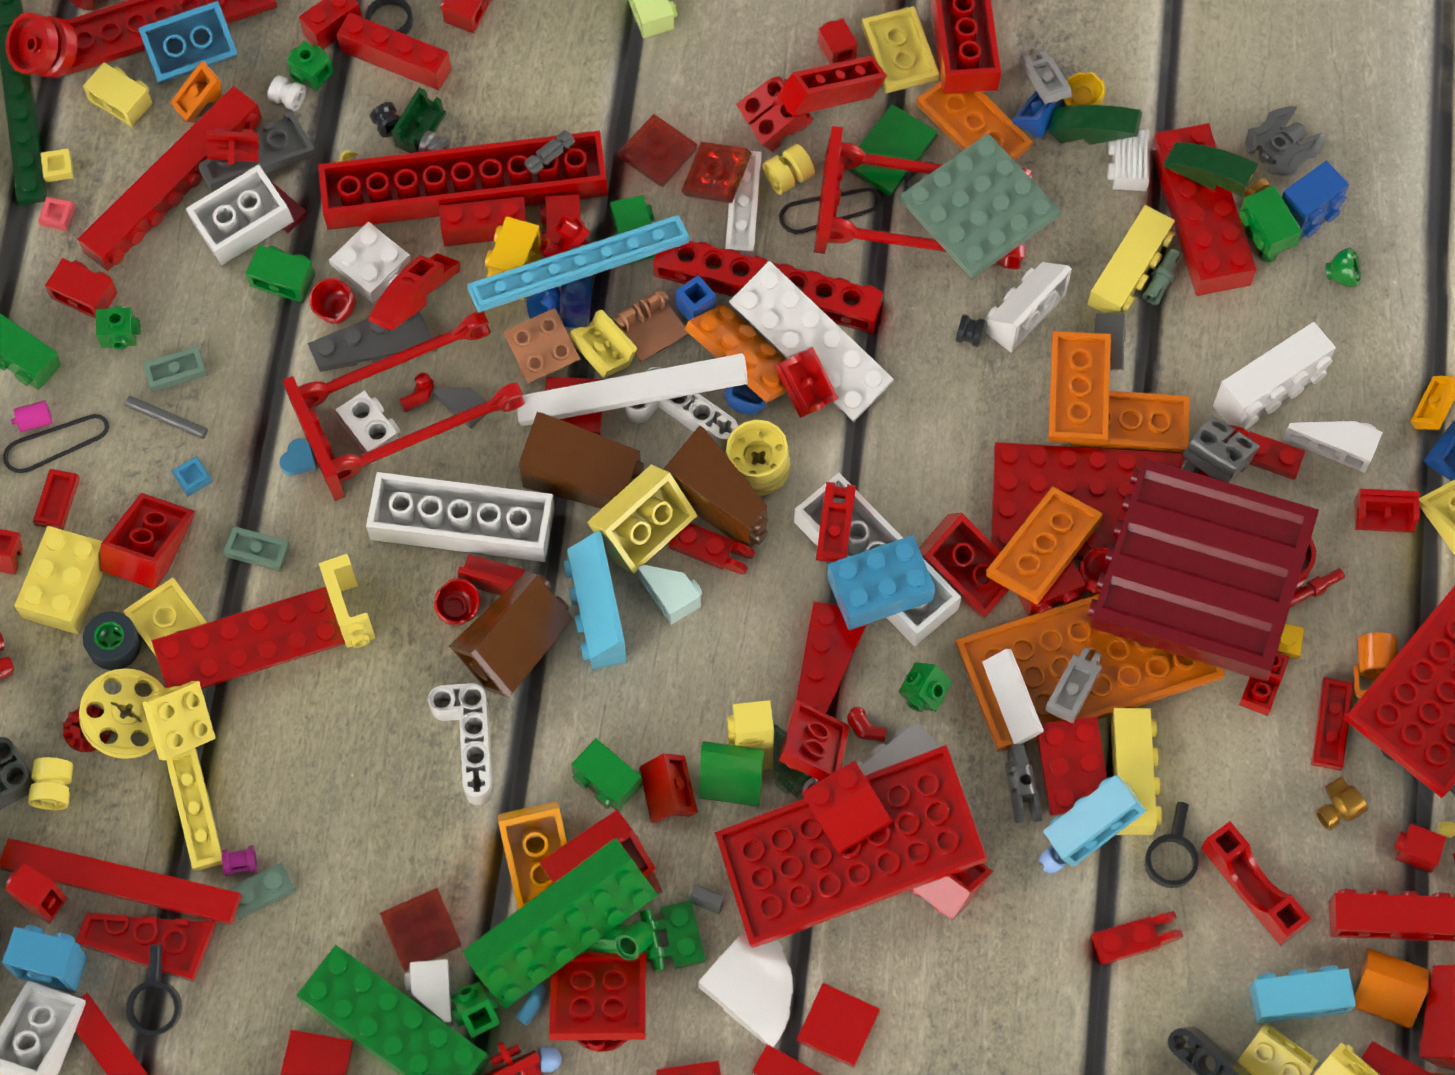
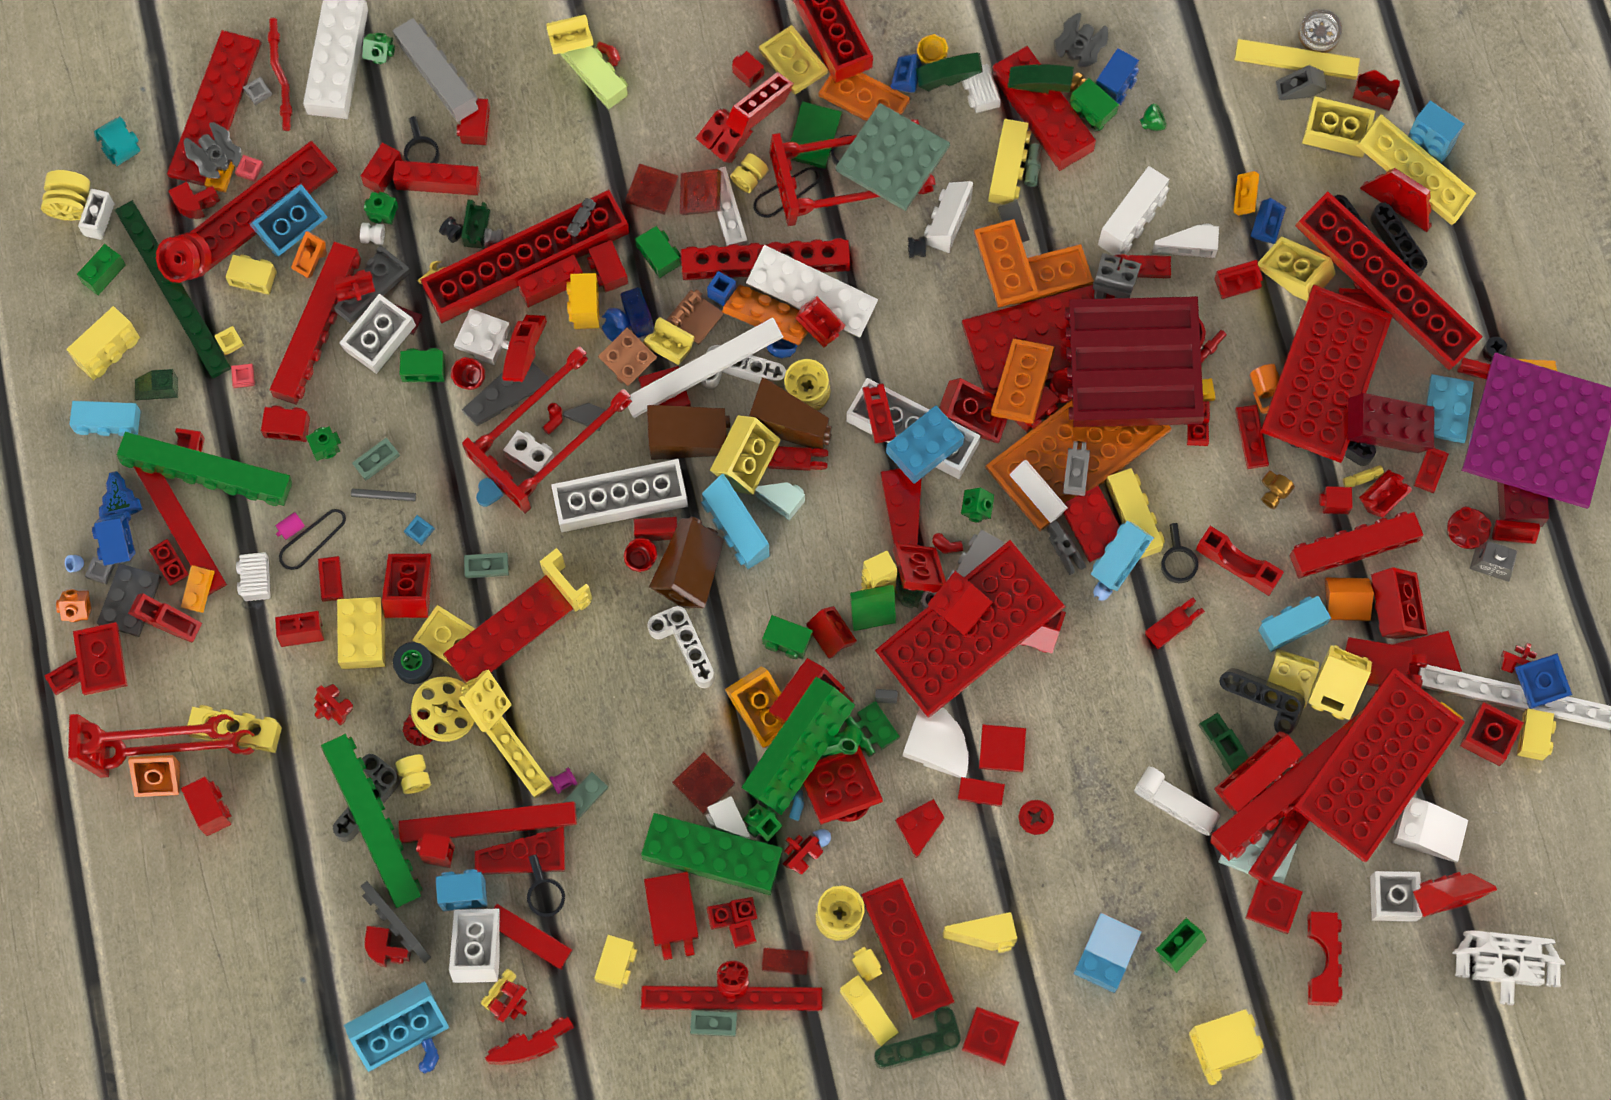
camera: 20 degrees left, 5 degrees up
medium azure tile [467,215,690,313] -> none
red hips [539,216,590,258] -> none
light grey hinge [1020,48,1071,104] -> none

